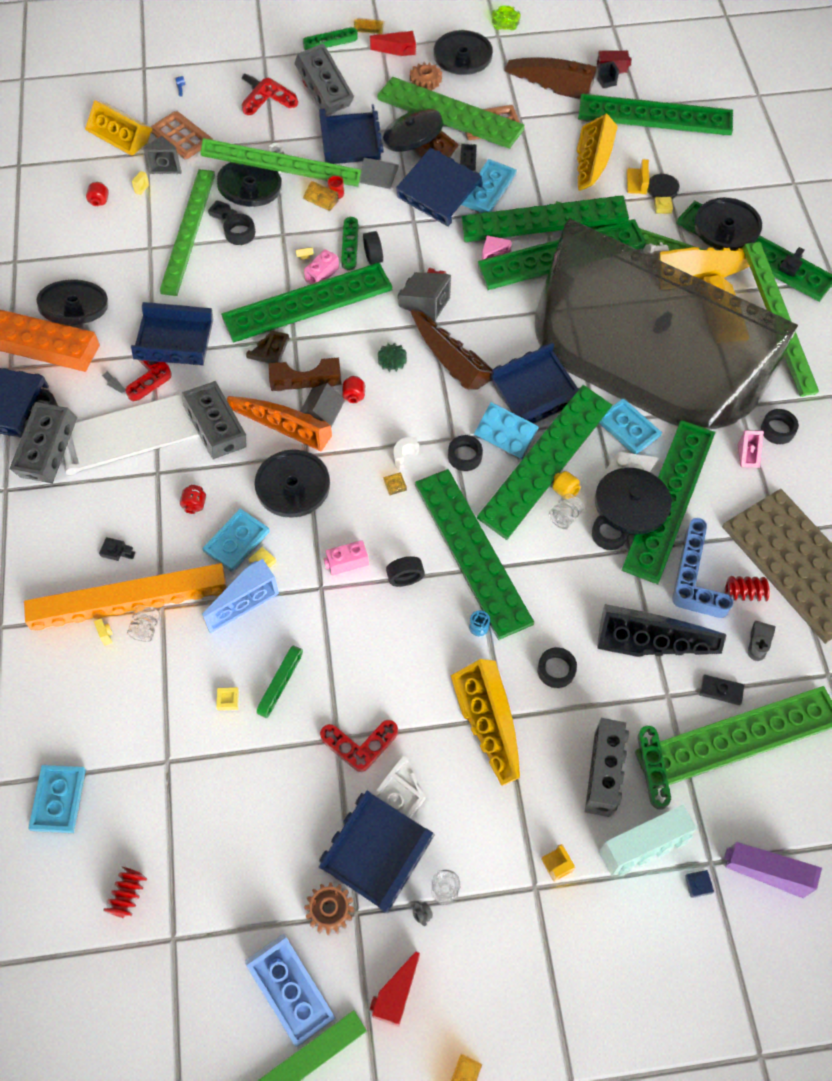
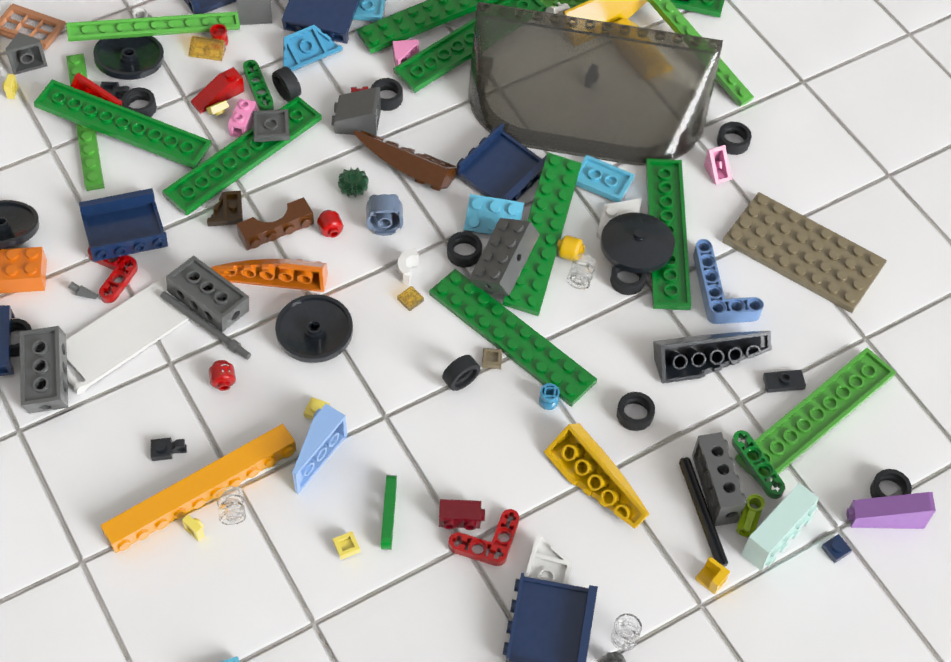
camera: 25 degrees left, 5 degrees down
medium azure plate [202,508,270,572] -> none
dark grey slope [300,383,345,427] -> none
bright pink brick [323,540,369,575] -> none
red piece [725,576,770,602] -> none
dark grey piece [748,620,776,661] -> none
none -> green plate [34,79,211,169]
none -> red plate [71,73,122,106]
none -> dark grey bar [160,291,251,360]
none -> red slope [191,67,245,114]
none -> dark grey tile [253,109,290,142]
none -> dark azure wing [283,25,343,71]
none -> sand blue brick [366,194,403,236]
none -> black tyre [371,78,403,111]
none -> dark red brick [439,499,485,530]
none -> dark grey brick [469,218,540,296]
none -> dark tan tile [482,348,502,369]
none -> black axle [679,457,728,567]
none -> lime piece [736,494,765,537]
none -> black tyre [870,469,912,498]

